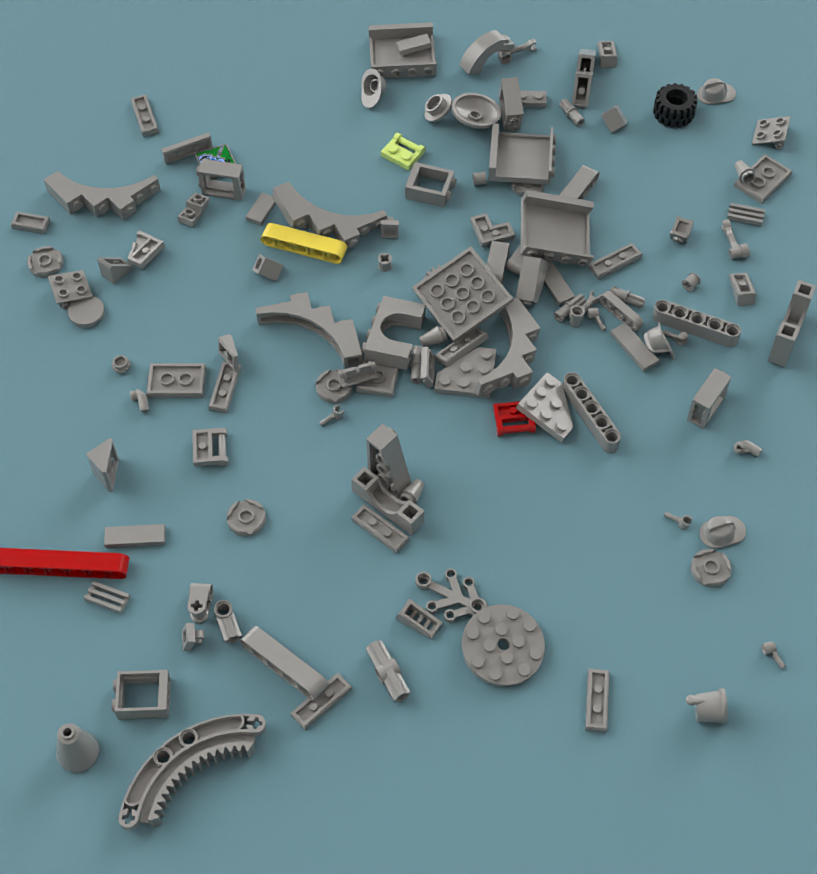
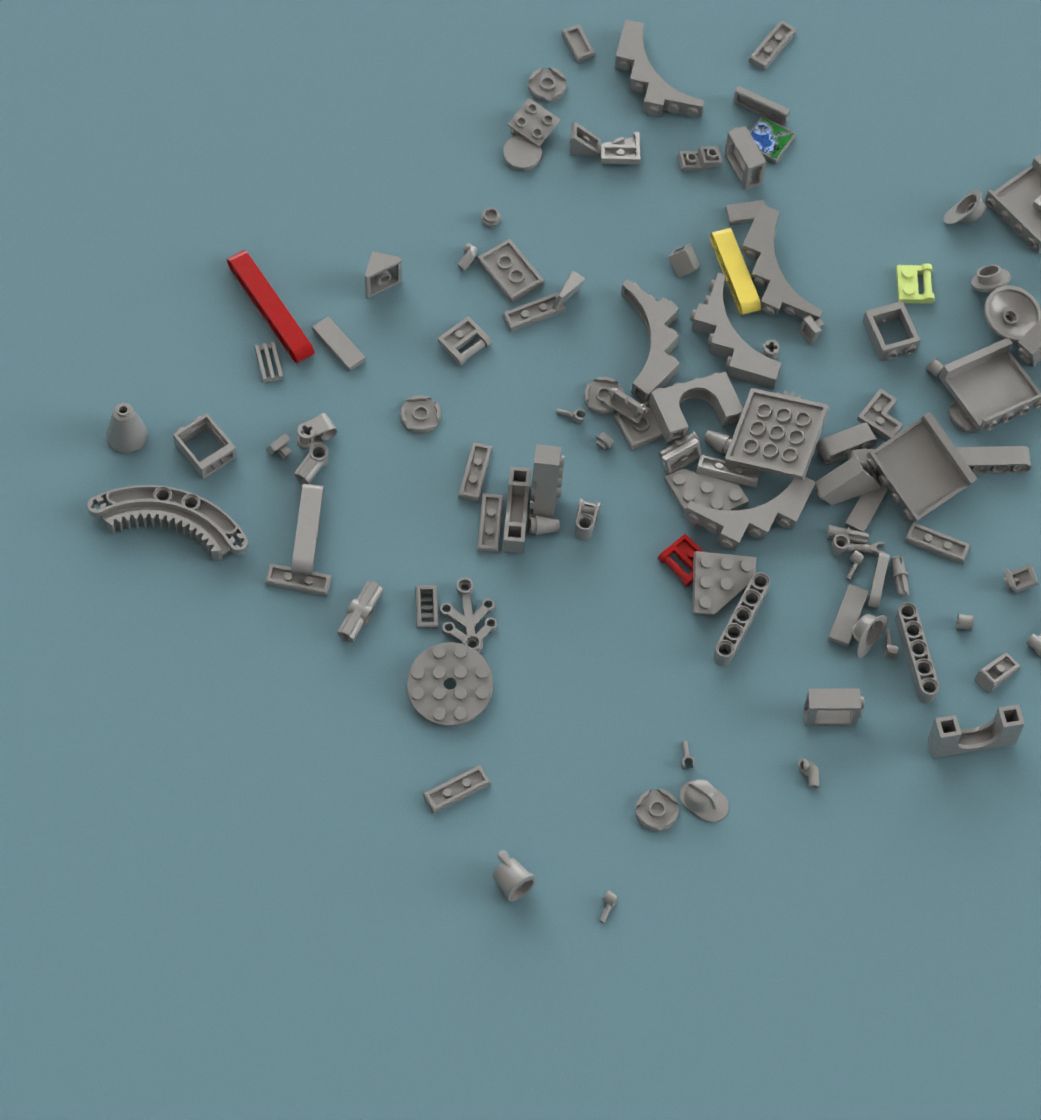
camera: 50 degrees right, 5 degrees up
none -> light grey tile [458,442,493,503]
none -> light grey piece [575,498,601,540]
none -> light grey plate [596,432,614,451]
none -> light grey arch [690,272,781,390]

